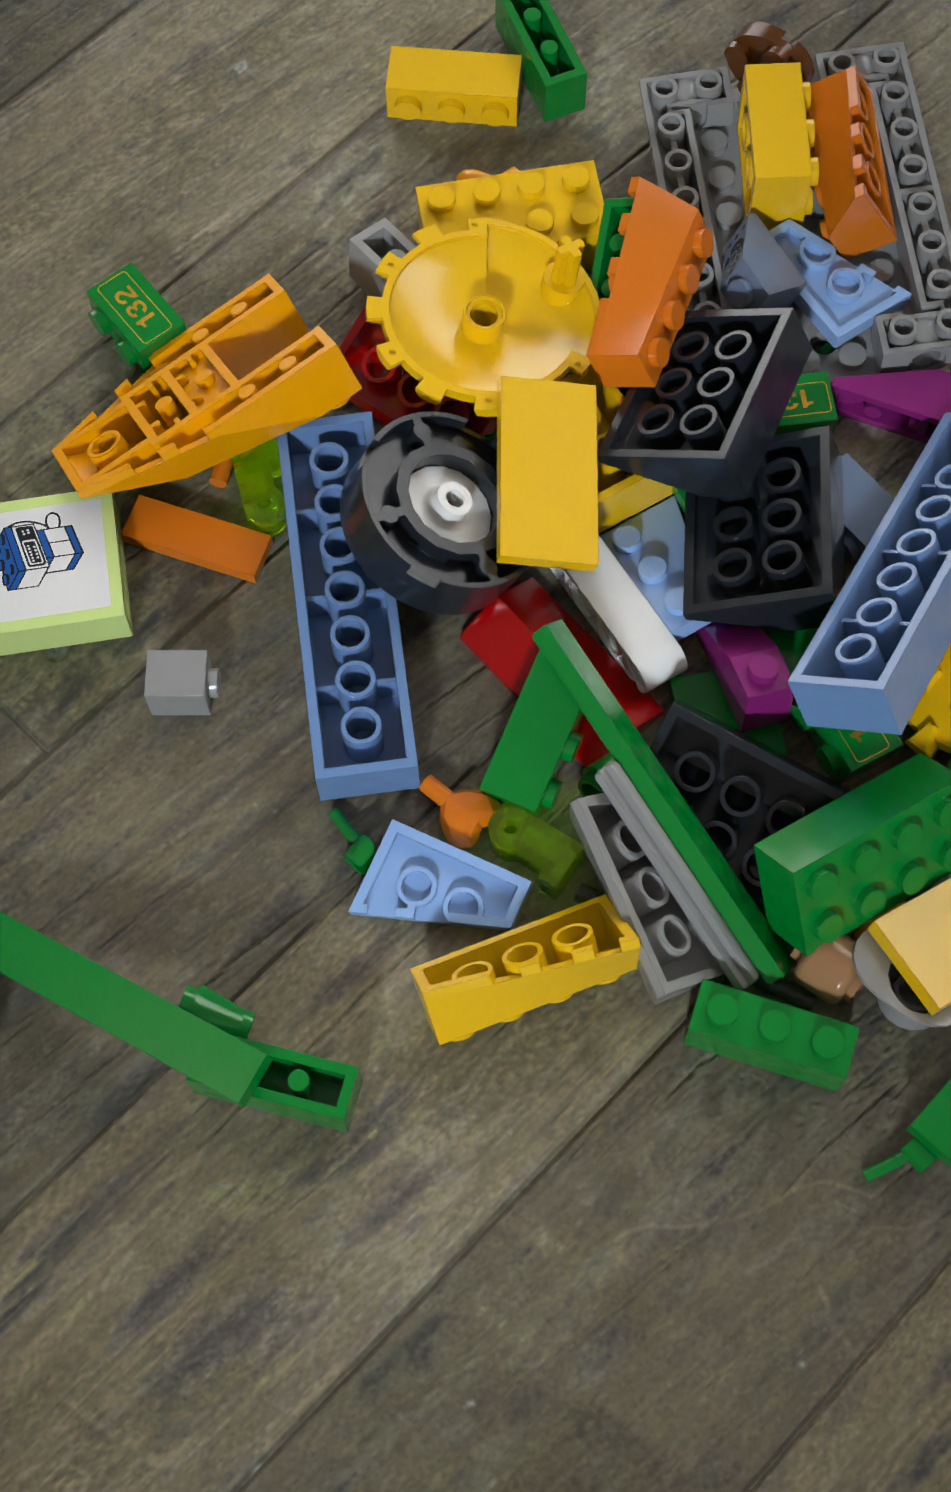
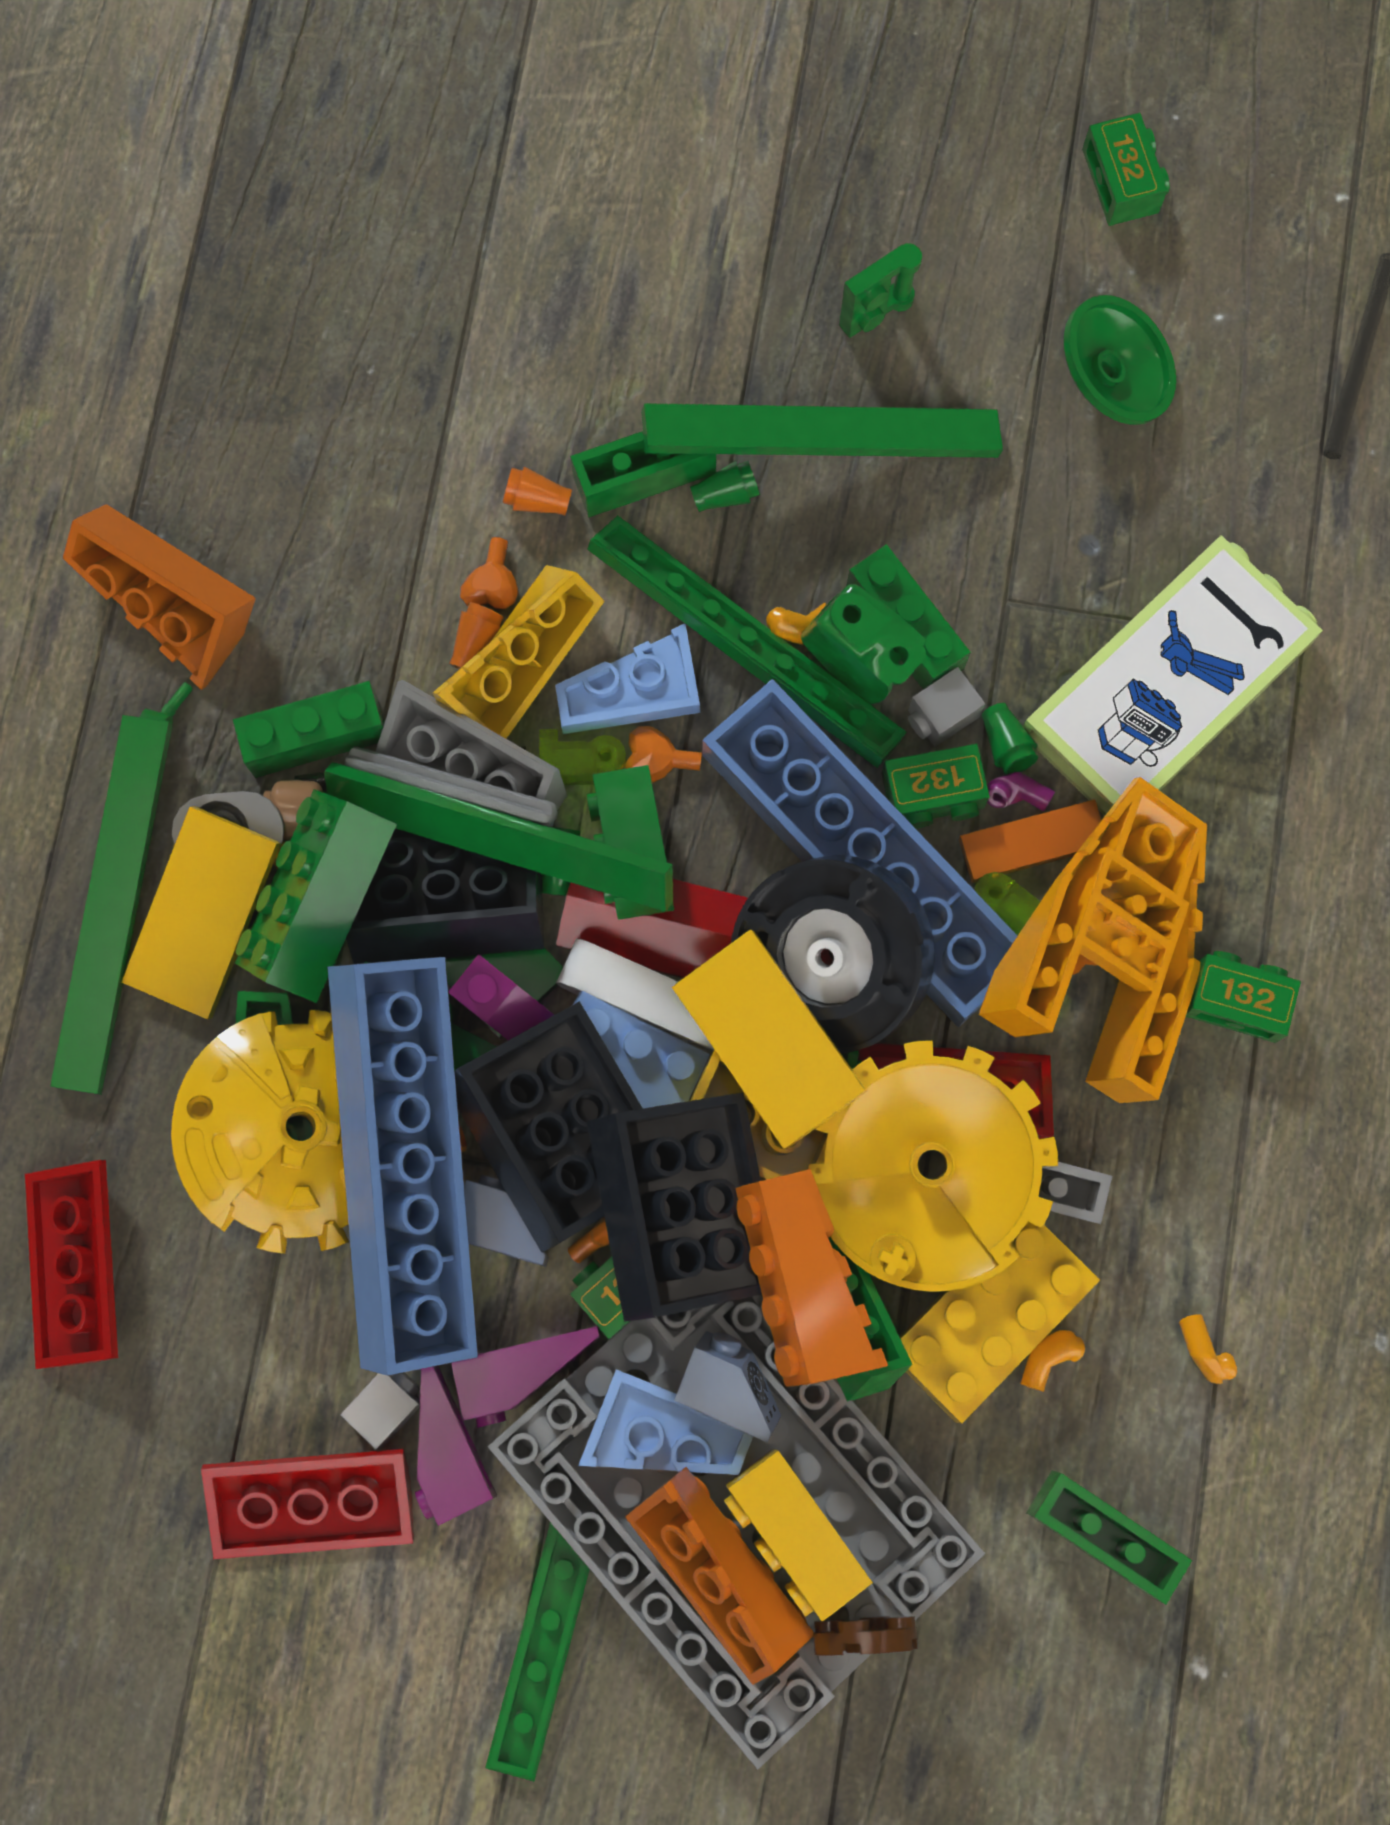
camera: 145 degrees right, 10 degrees up
green hand [329,808,376,875] -> none
yellow brick [385,46,522,127] -> none
none -> orange wedge [63,504,256,690]
none -> orange cone [449,602,504,669]
none -> orange rock [460,537,519,609]
none -> orange cone [503,466,572,516]
none -> green tile [587,515,907,768]
none -> light orange arm [766,603,826,644]
none -> green piece [801,584,928,704]
none -> green brick [846,544,971,690]
none -> green brick [881,743,989,829]
none -> green cone [981,703,1038,775]
none -> magenta arm [987,772,1055,812]
none -> light orange arm [1179,1314,1237,1384]

